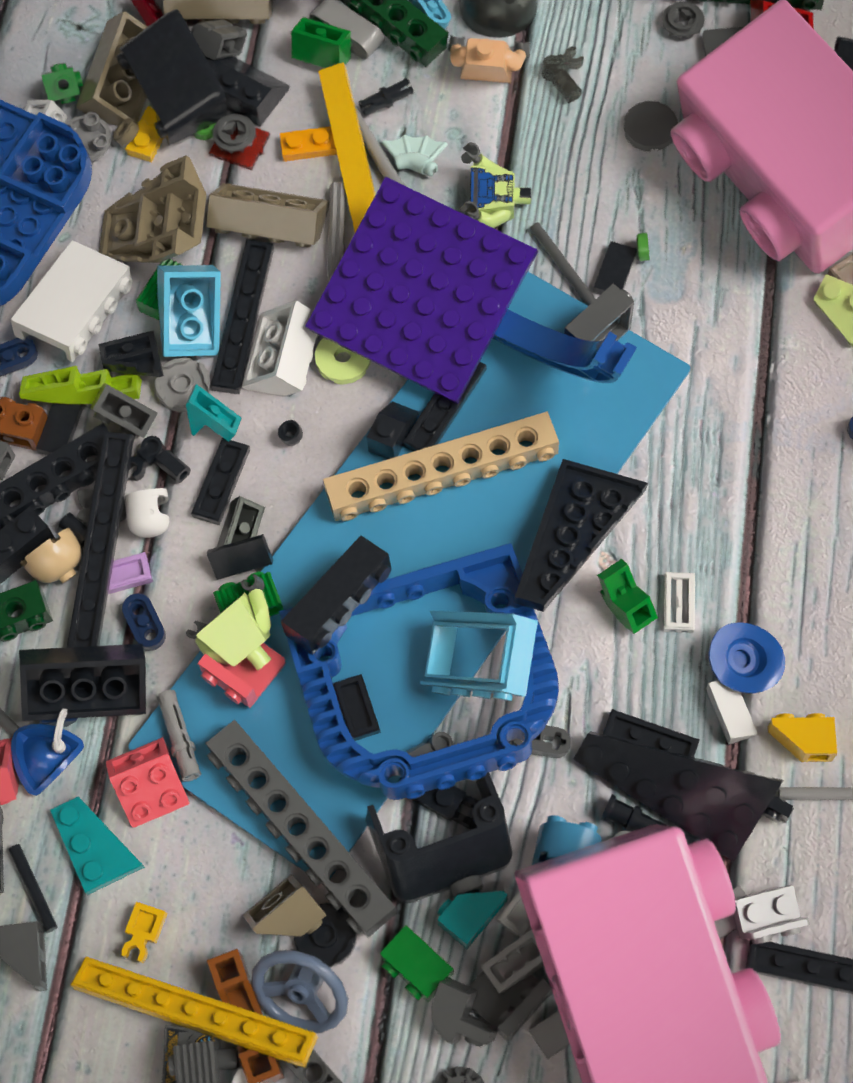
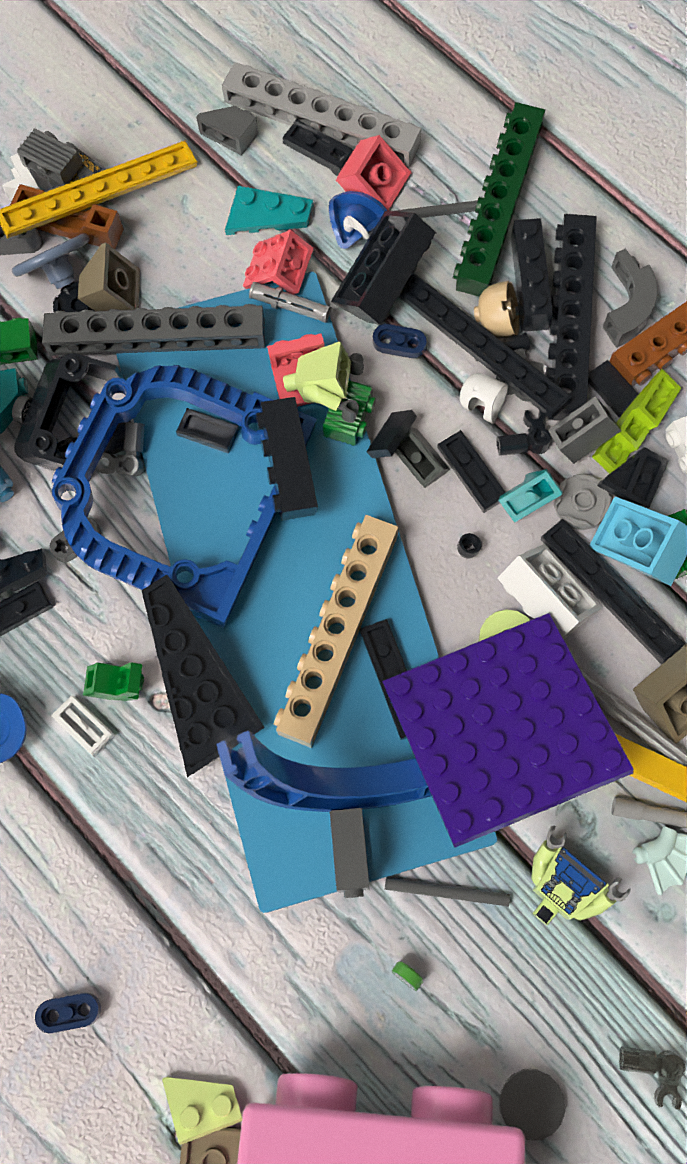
camera: 130 degrees right, 5 degrees up
black bar [8,844,58,933] -> none
lavender tile [108,552,153,594] -> none
yellow plate [121,902,168,964] -> none
black slope [366,401,419,459] -> none
medium azure window [420,610,538,701] -> none
black tile [593,241,637,294] -> none

